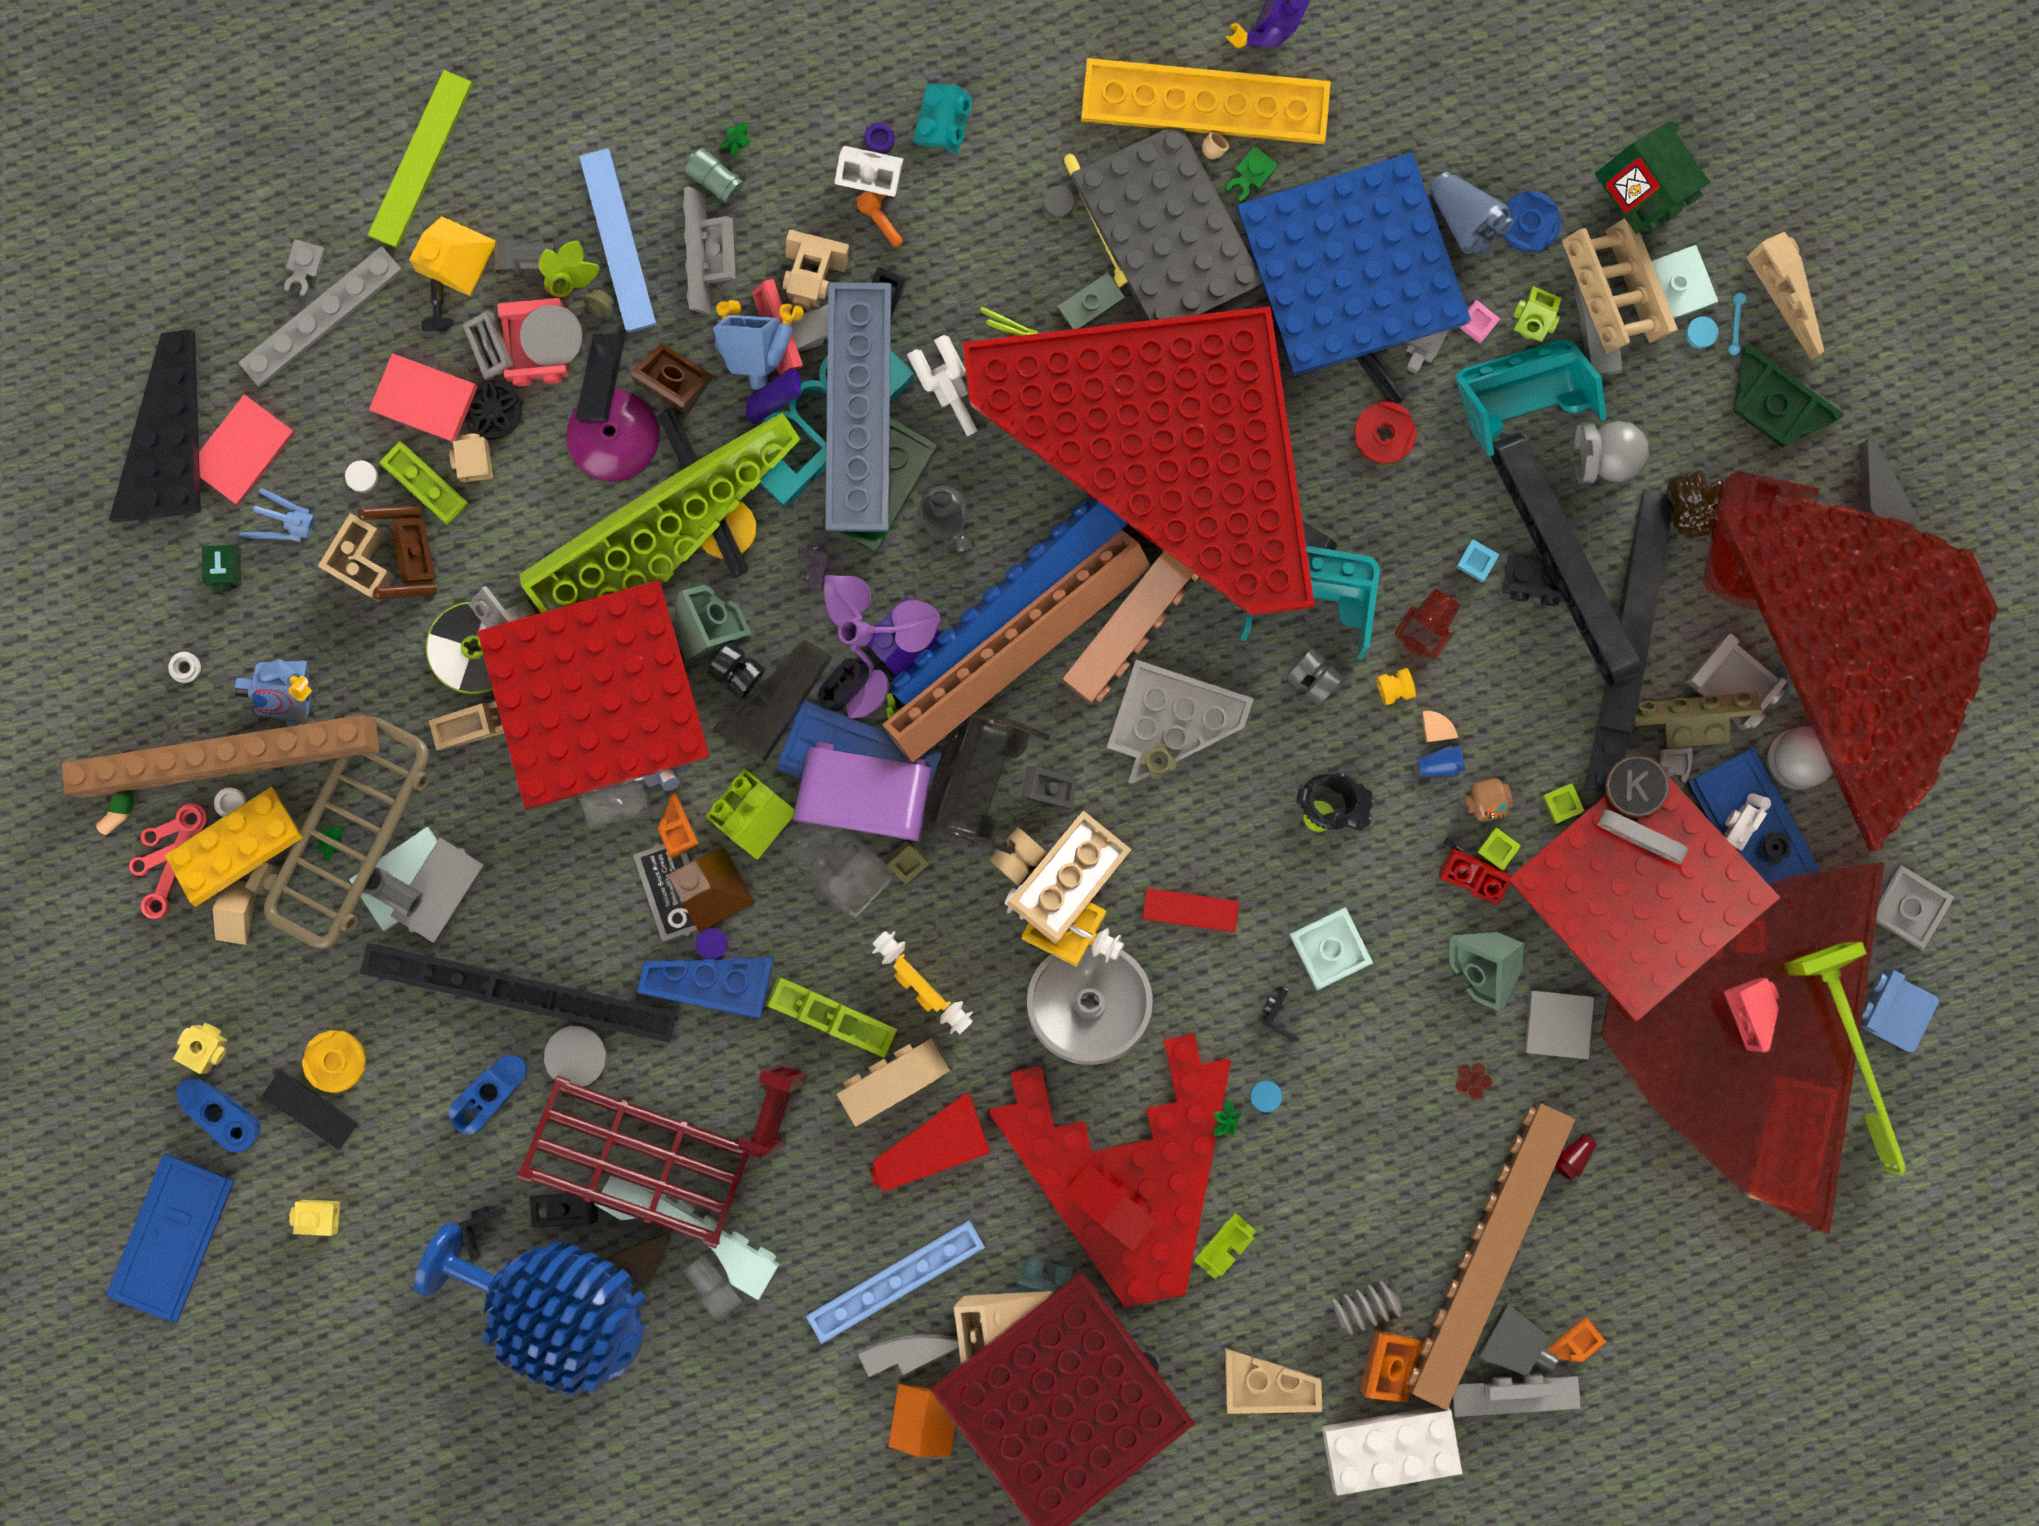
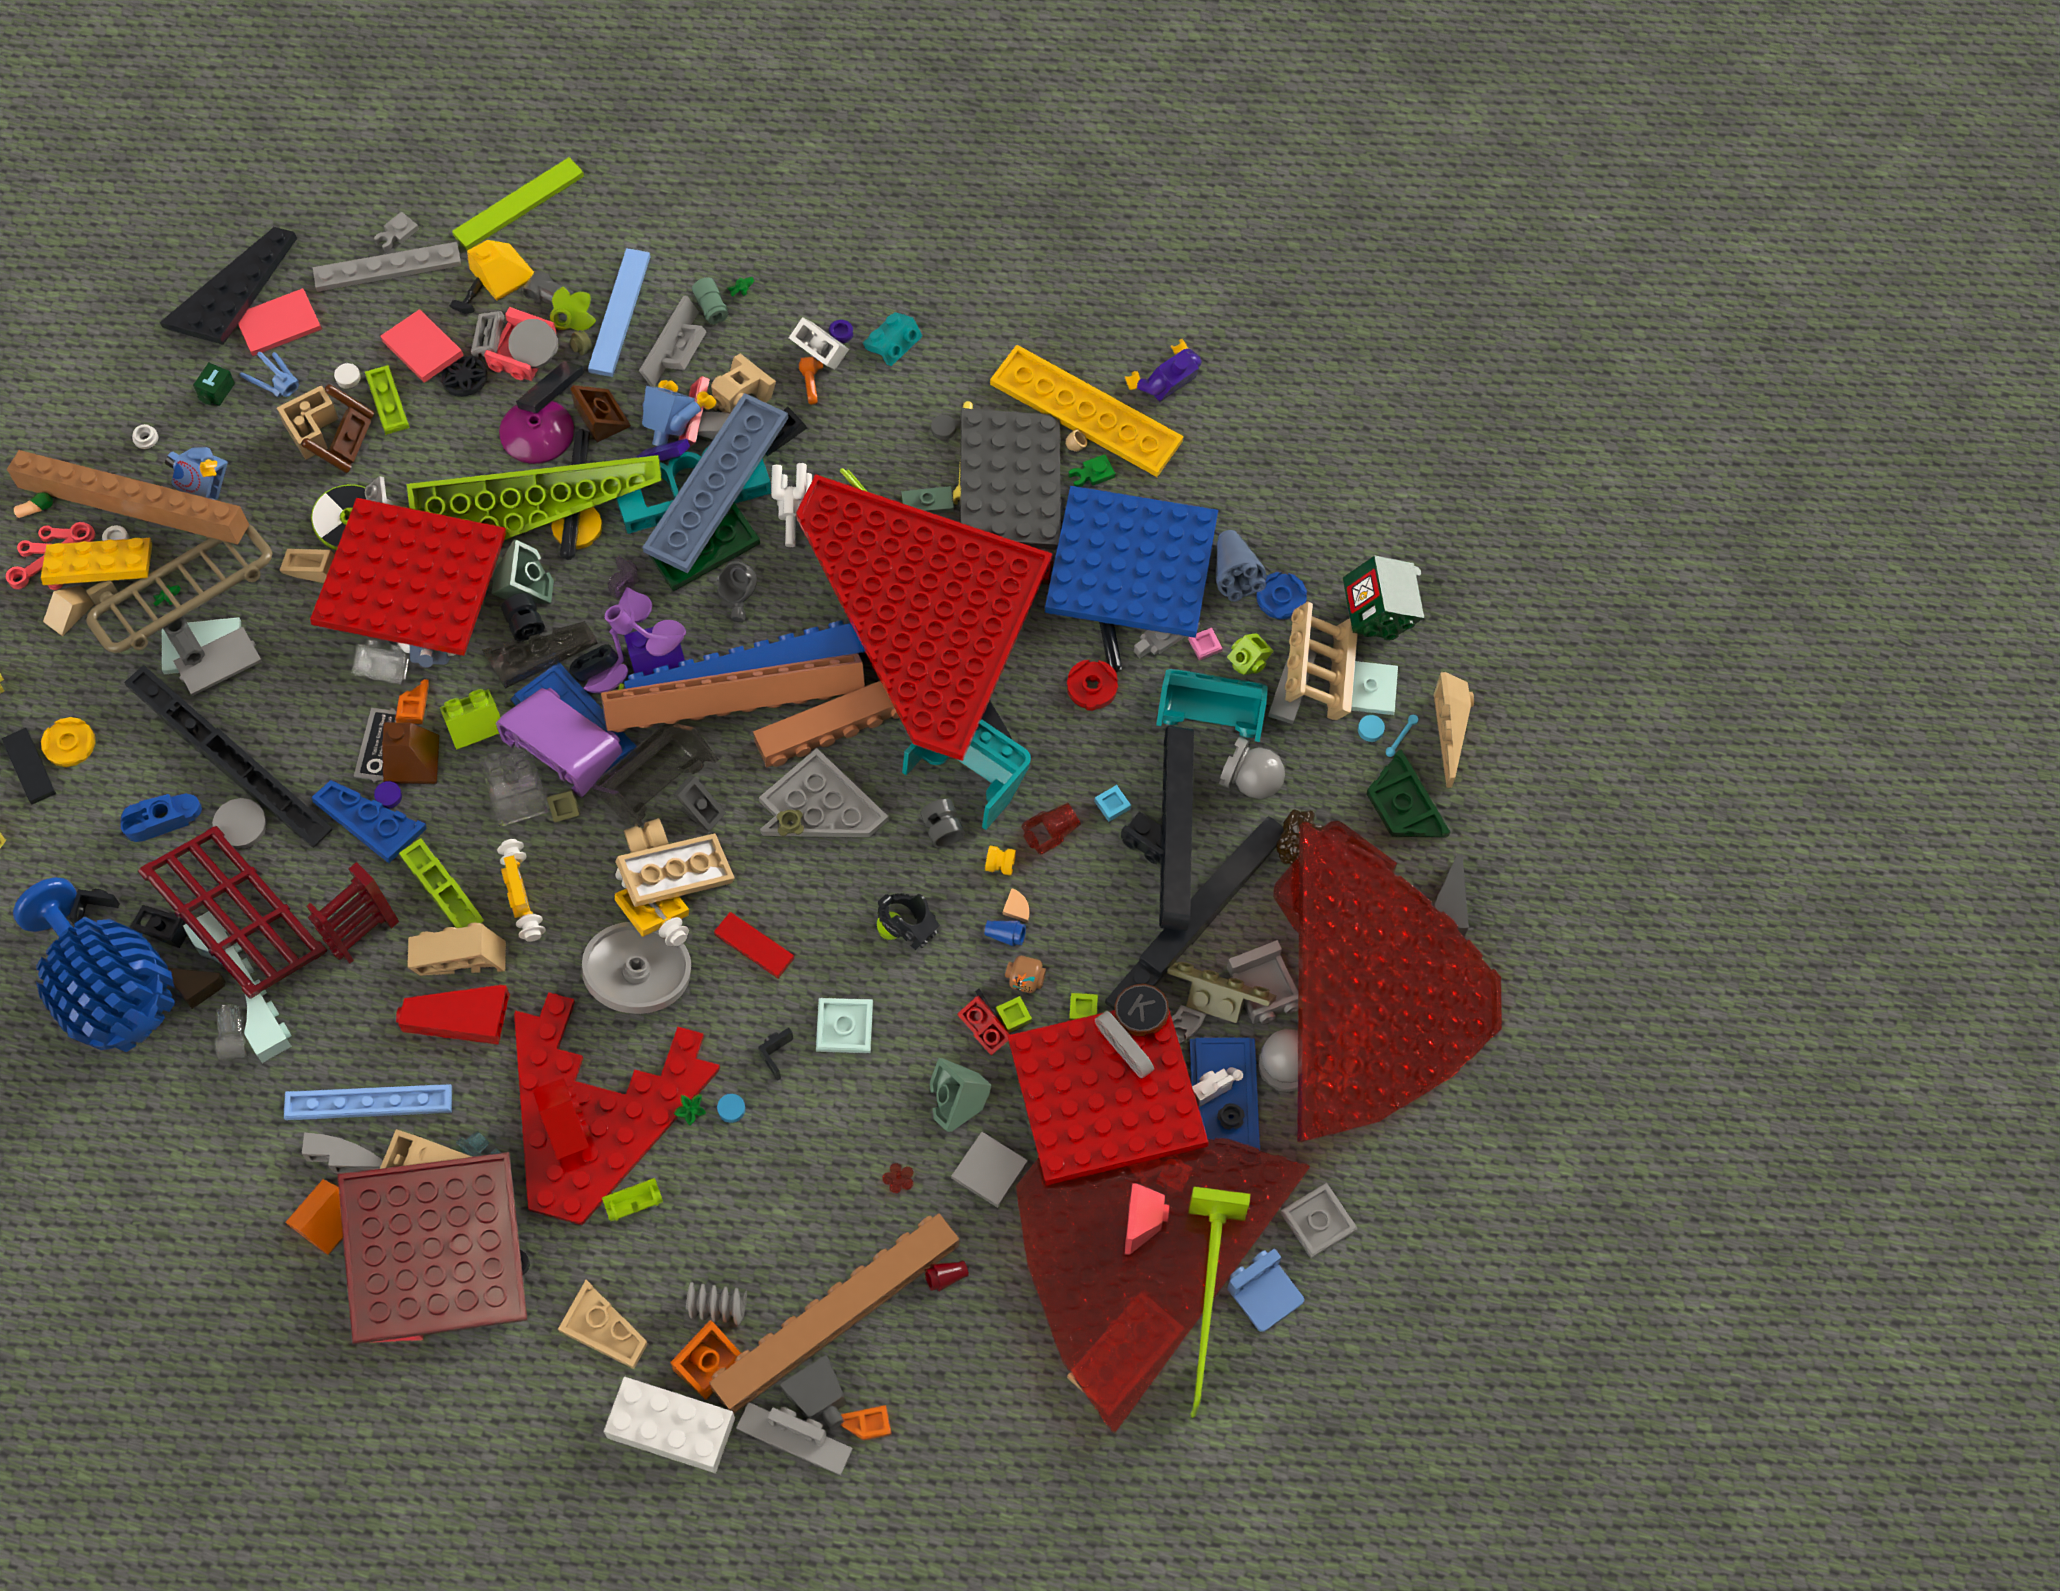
camera: 30 degrees right, 20 degrees down
tan brick [449,434,493,483] -> none

